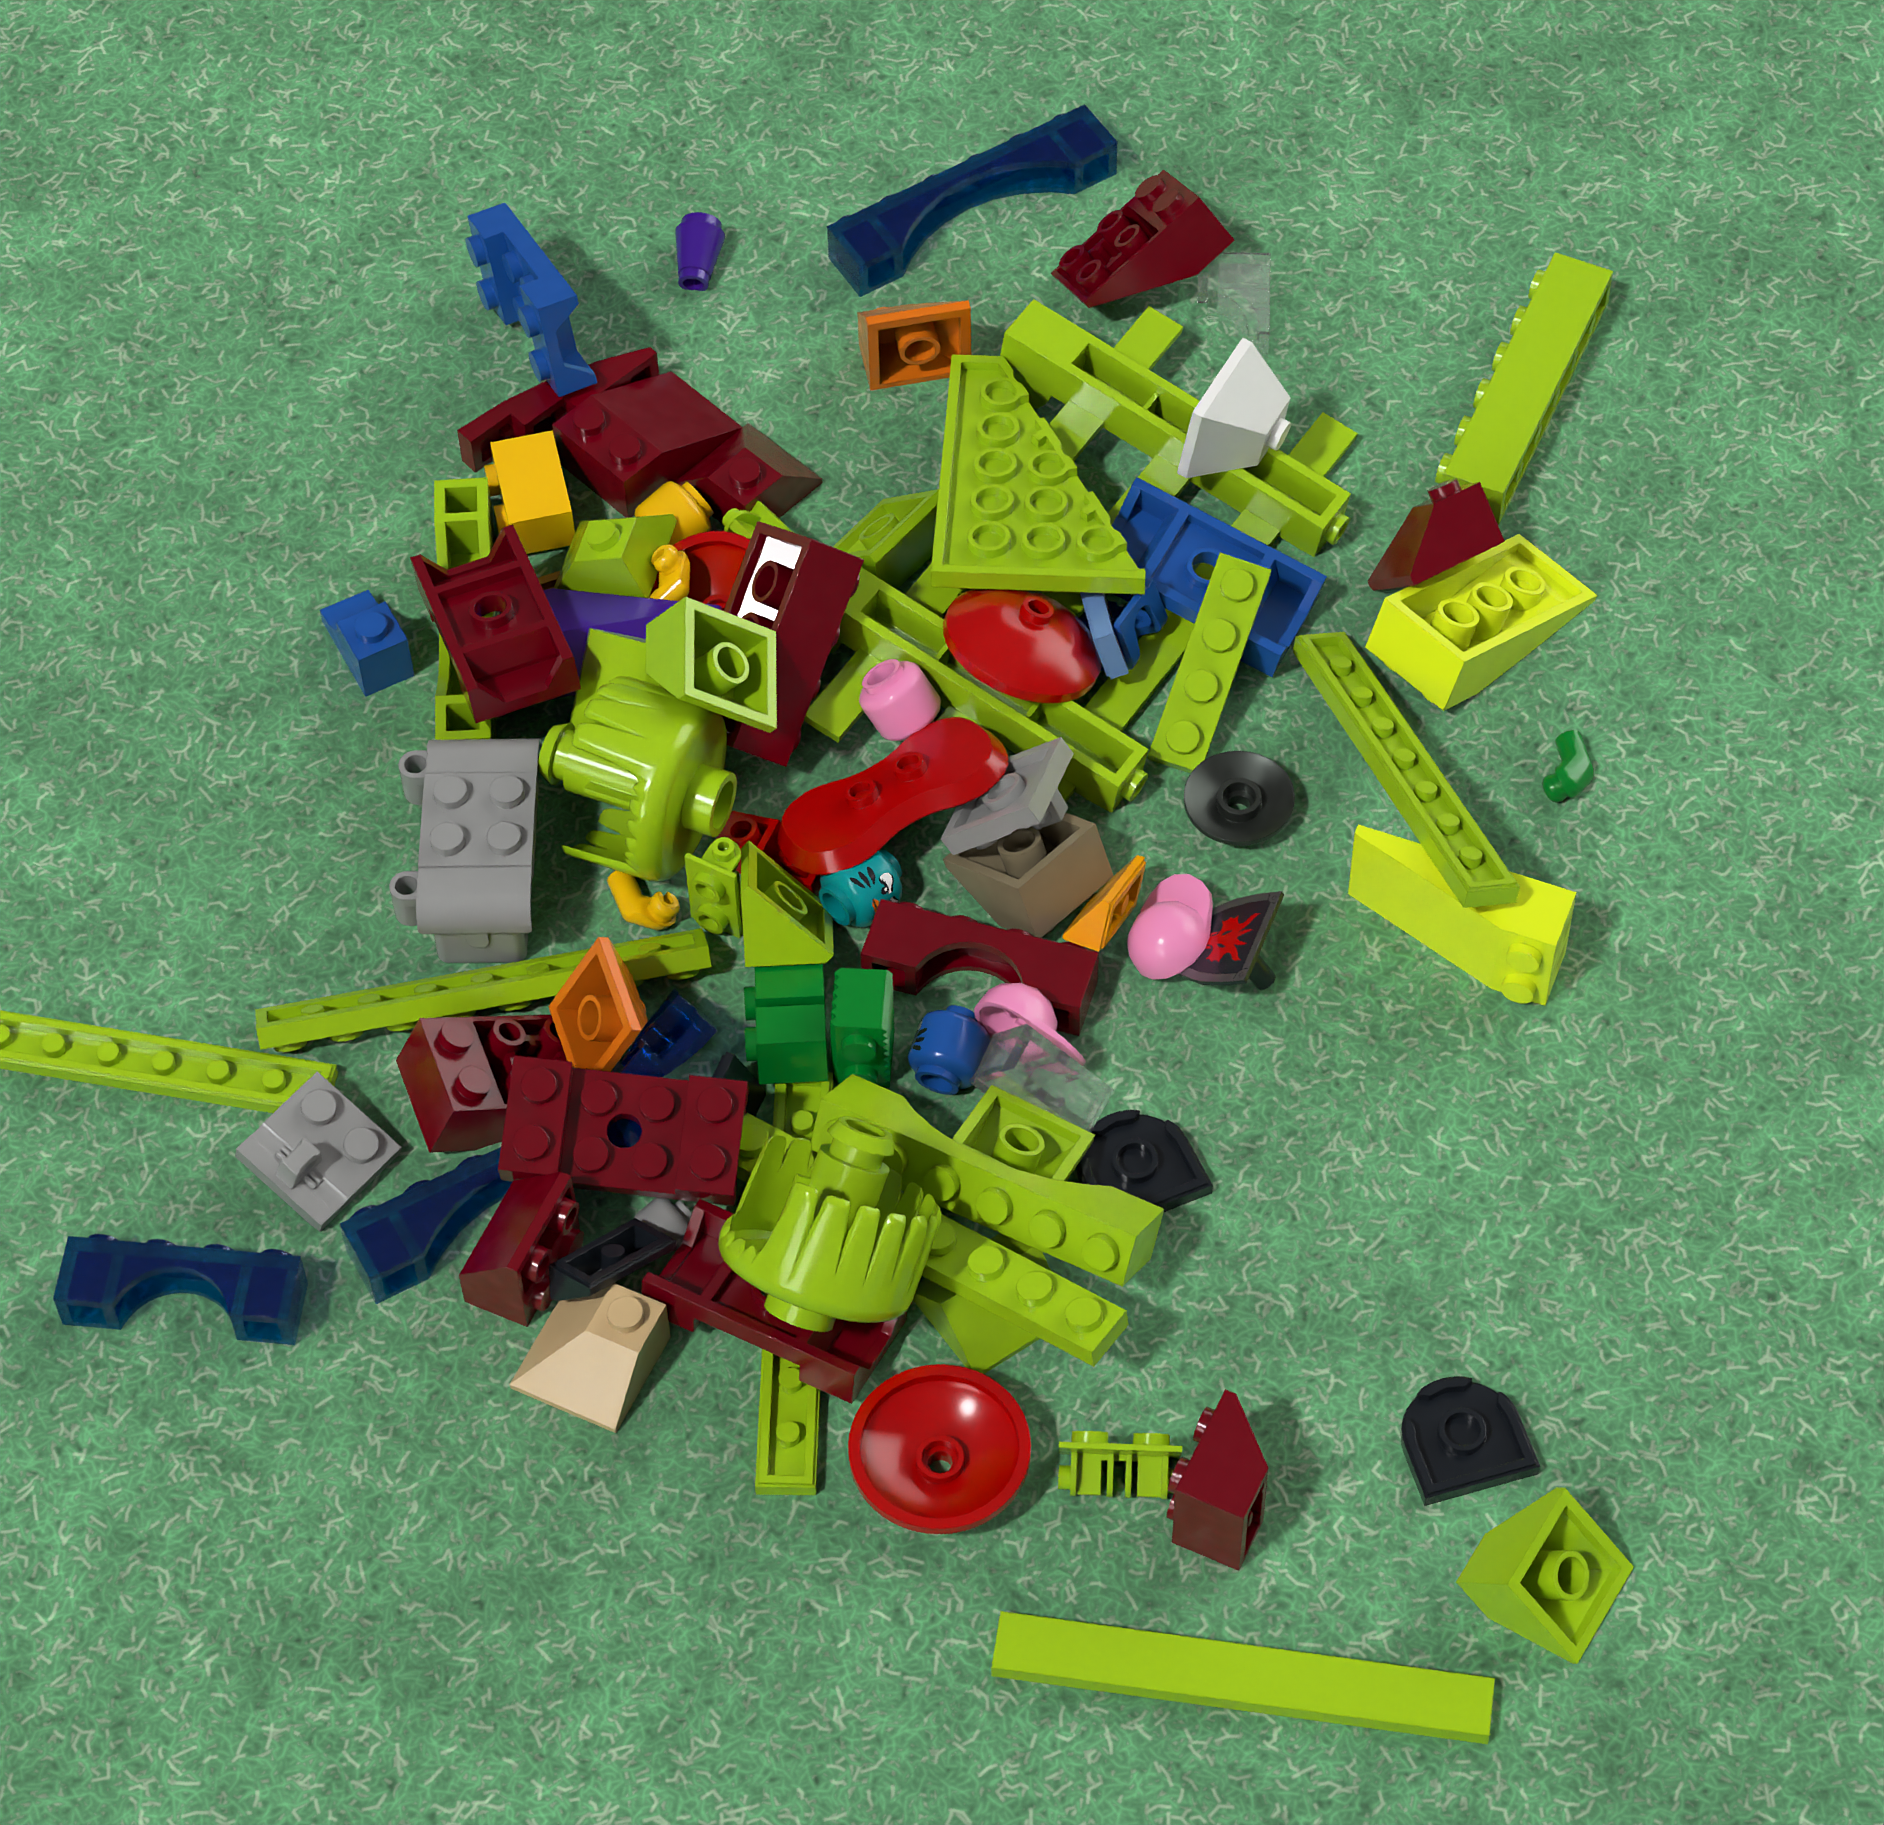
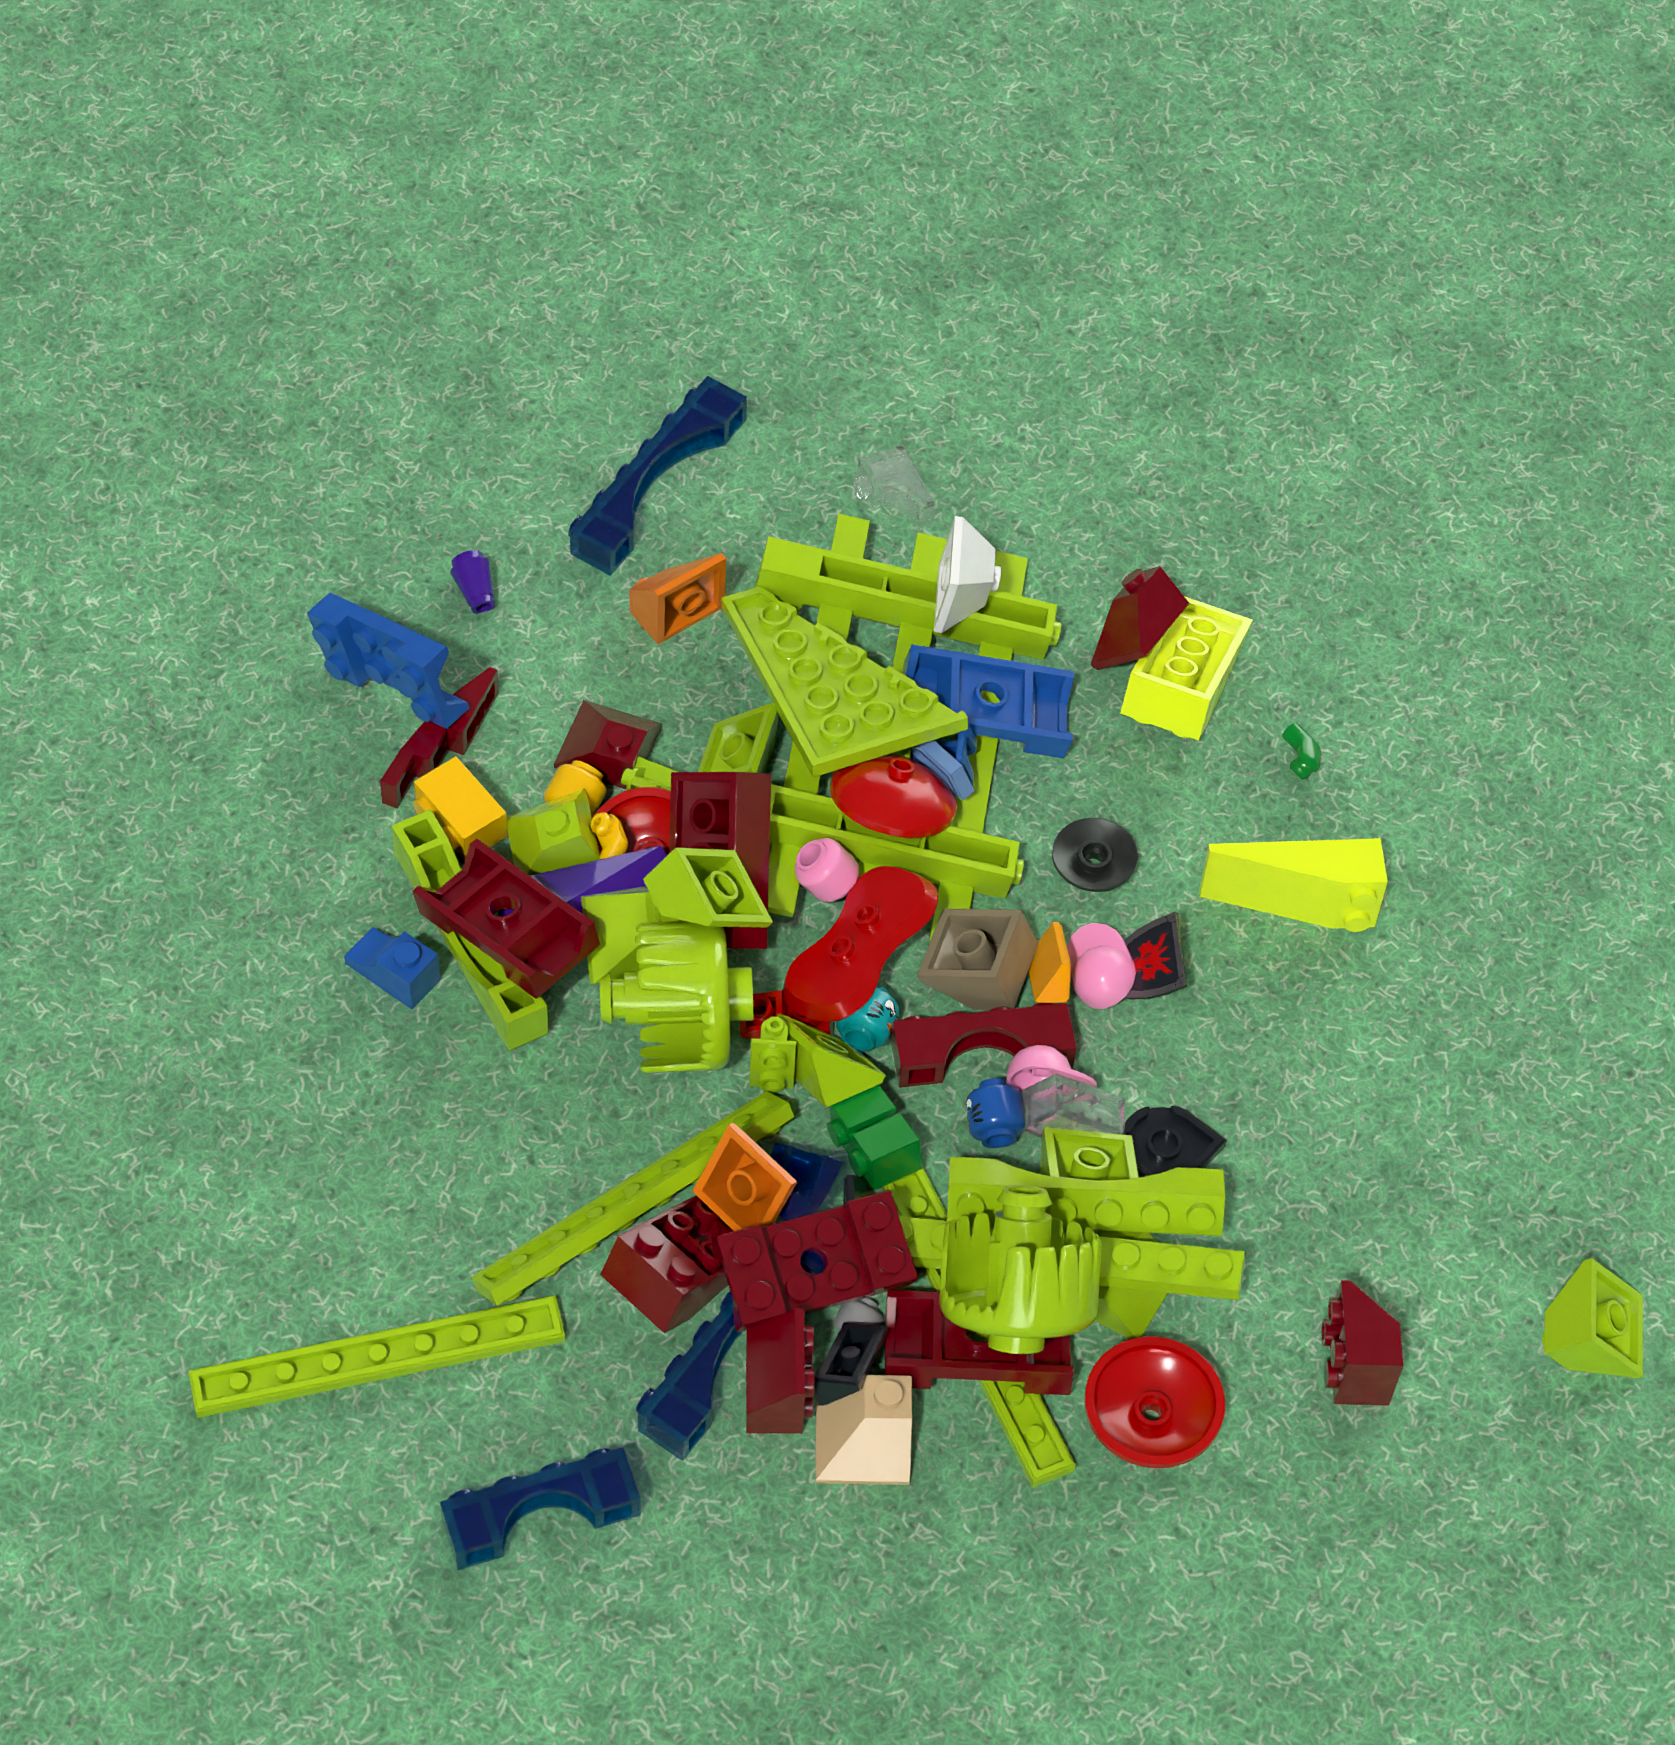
camera: 30 degrees left, 0 degrees up
light grey hinge [235,1072,402,1232] -> none
light grey container [389,739,542,963] -> none
dark red slope [552,371,742,517] -> none
yellow arm [607,871,680,931] -> none
green brick [830,968,895,1088] -> none
light grey hinge [941,737,1074,855] -> none
lime tile [991,1611,1495,1744] -> none
dark red slope [1051,170,1235,308] -> none
lime hinge [1058,1431,1182,1499] -> none
lime plate [1148,552,1272,773] -> none
lime tile [1293,632,1520,908] -> none
black tile [1400,1376,1540,1506] -> none
lime brick [1435,252,1613,525] -> none

